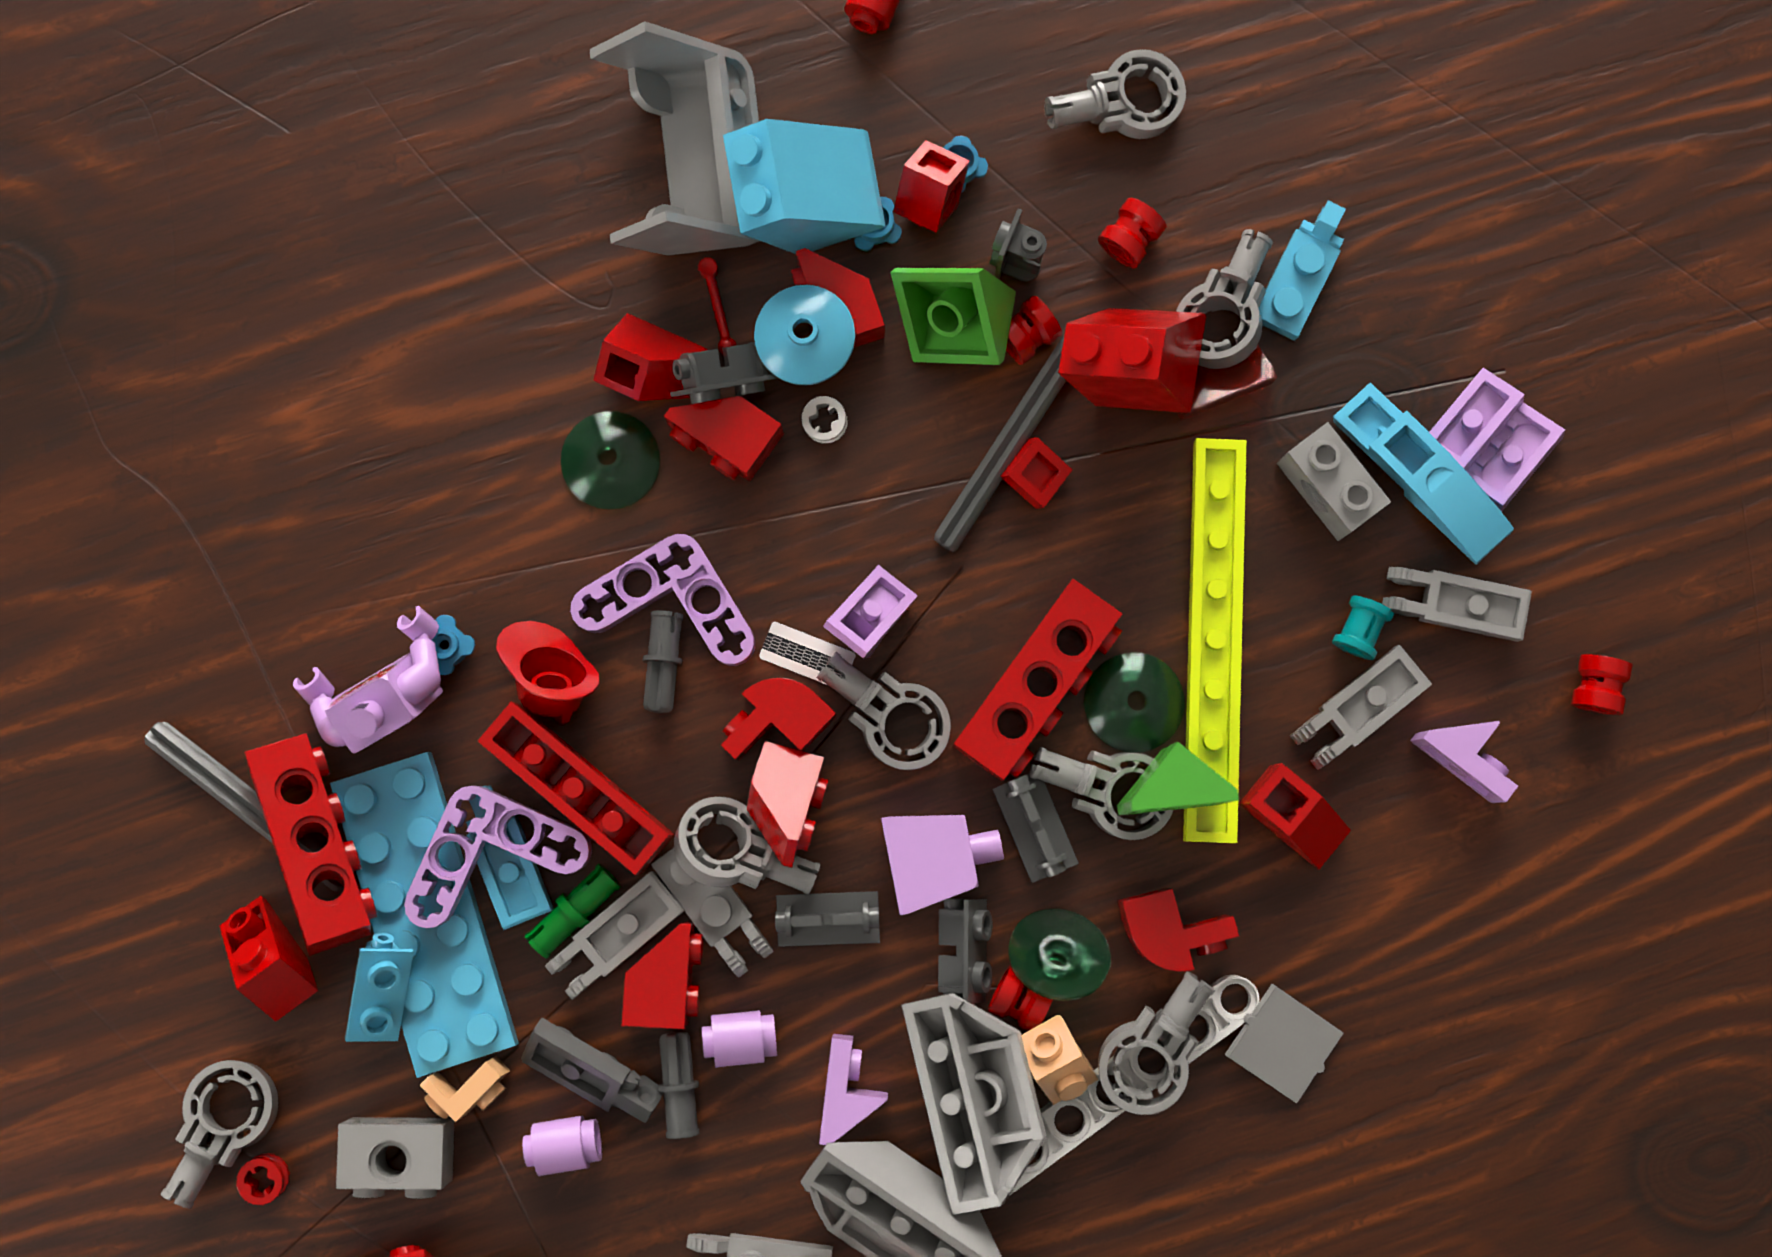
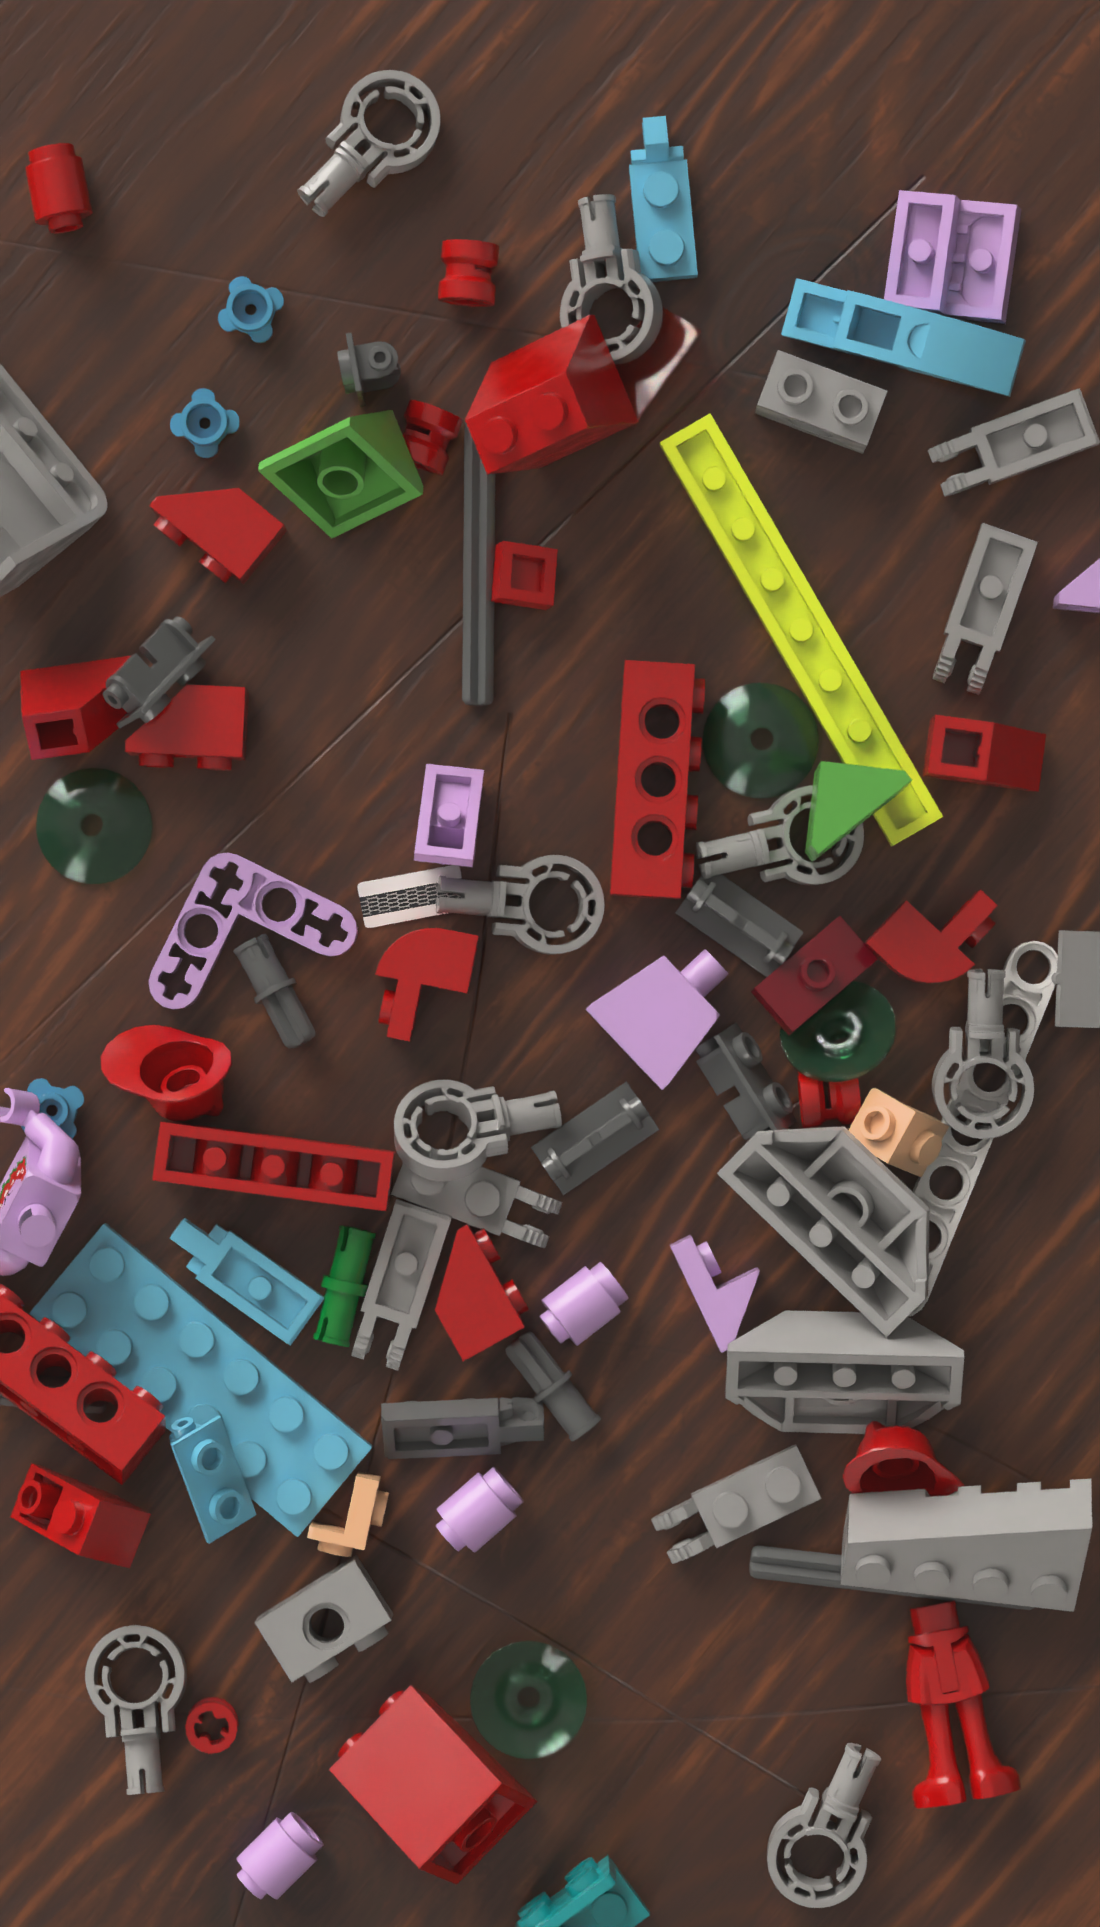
camera: 30 degrees left, 5 degrees up
lavender beam [404,786,592,928] -> none
red hinge [698,257,737,355] -> none
medium azure slope [723,119,886,254] -> none
slope [746,741,829,868] -> none
medium azure dish [754,285,855,385] -> none
white bush [802,396,848,443] -> none
red brick [893,140,970,233] -> none
teal bush [1332,595,1394,660] -> none
none -> dark red plate [751,916,878,1036]

